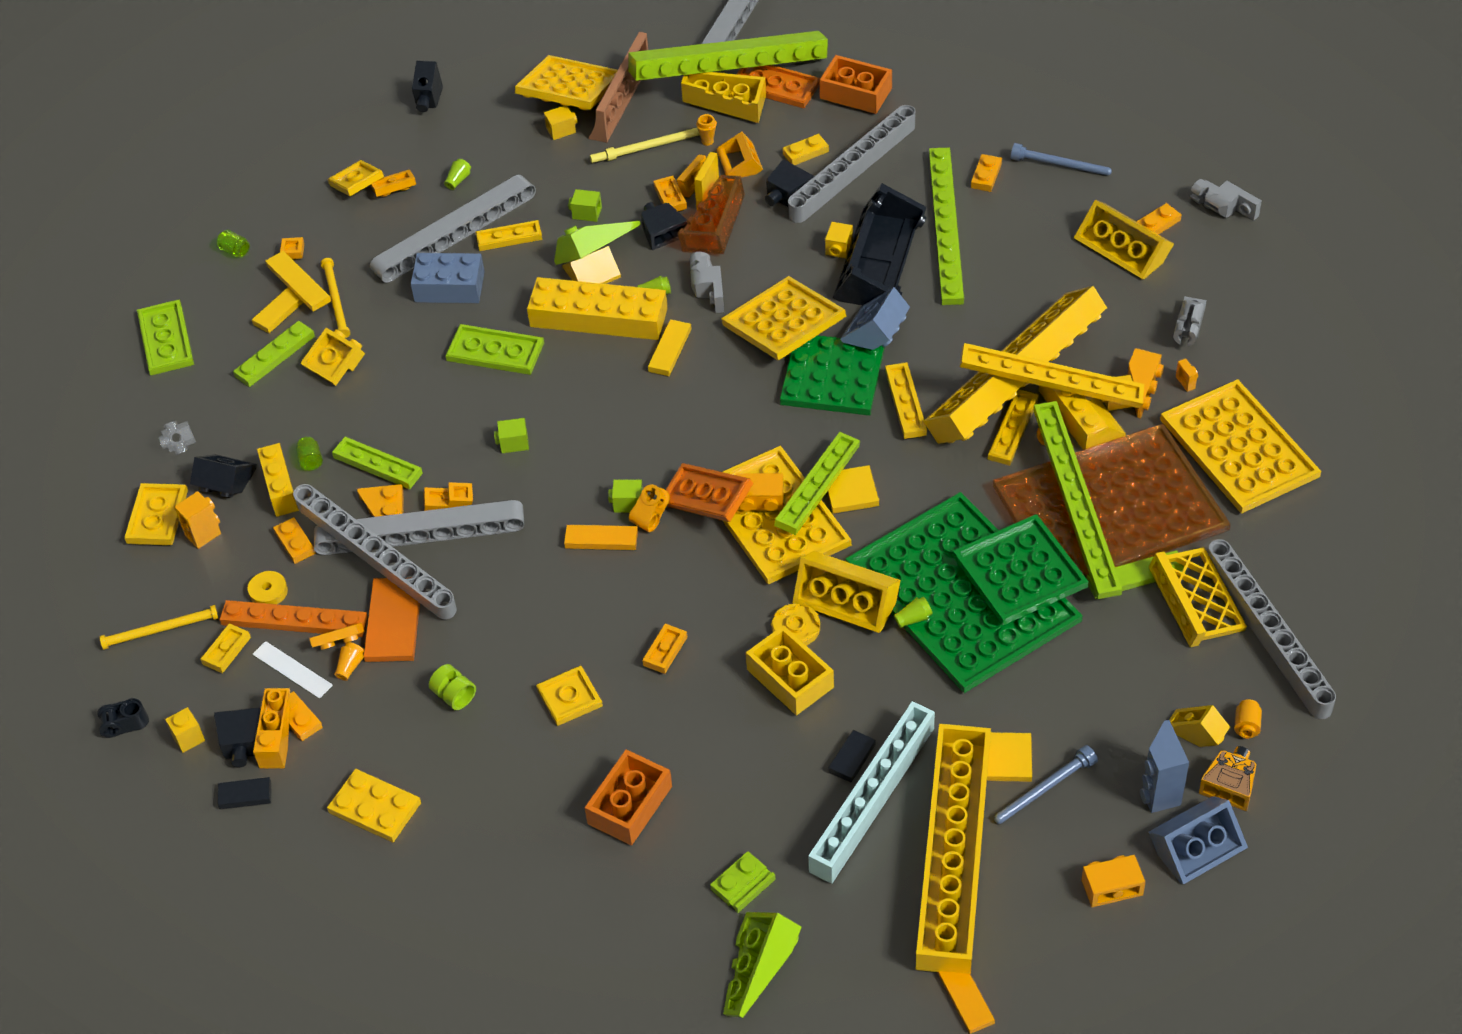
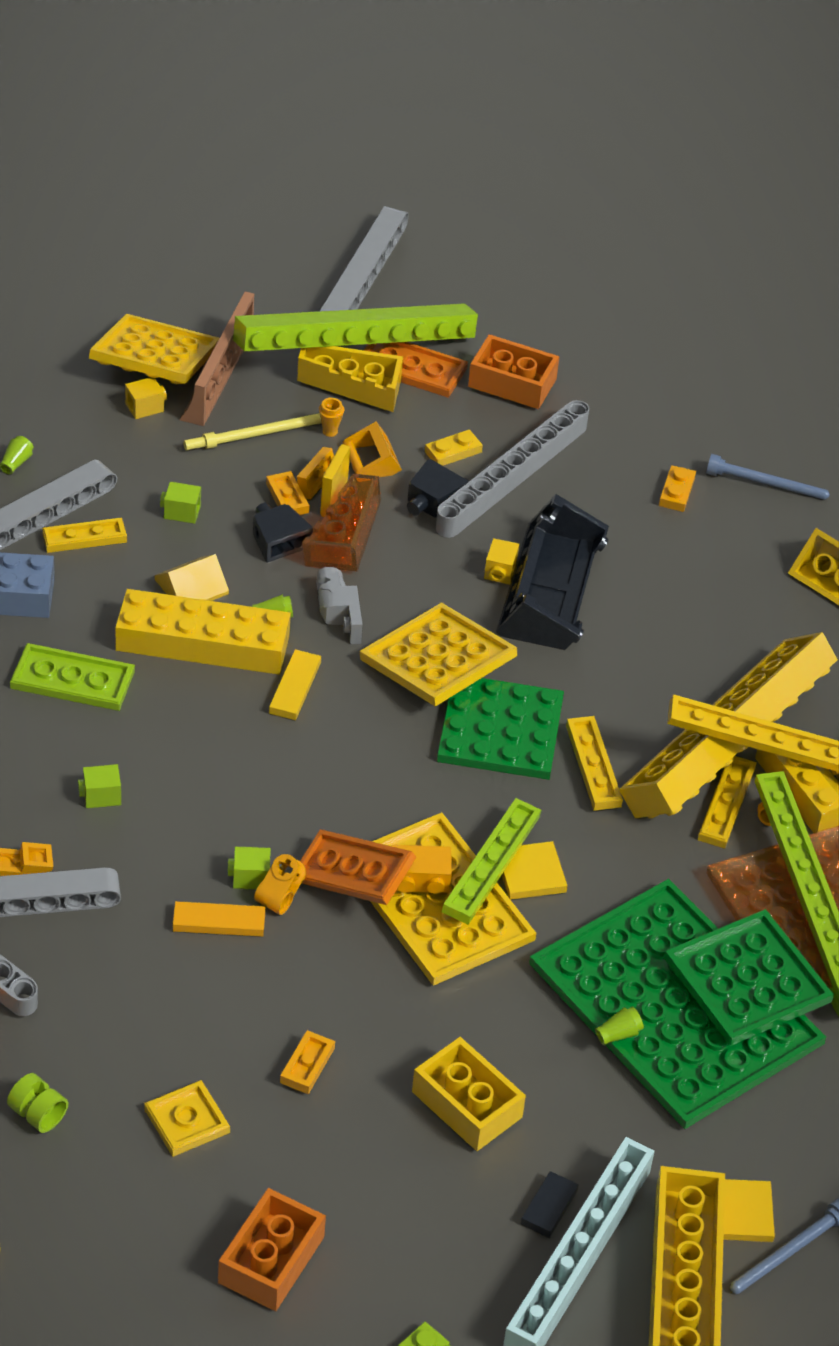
camera: 10 degrees left, 5 degrees down
wedge [554,221,641,265] -> none
yellow tile [771,603,820,646] -> none
yellow slope [792,551,901,633] -> none
sand blue slope [841,287,910,350] -> none
lime plate [929,147,964,305] -> none

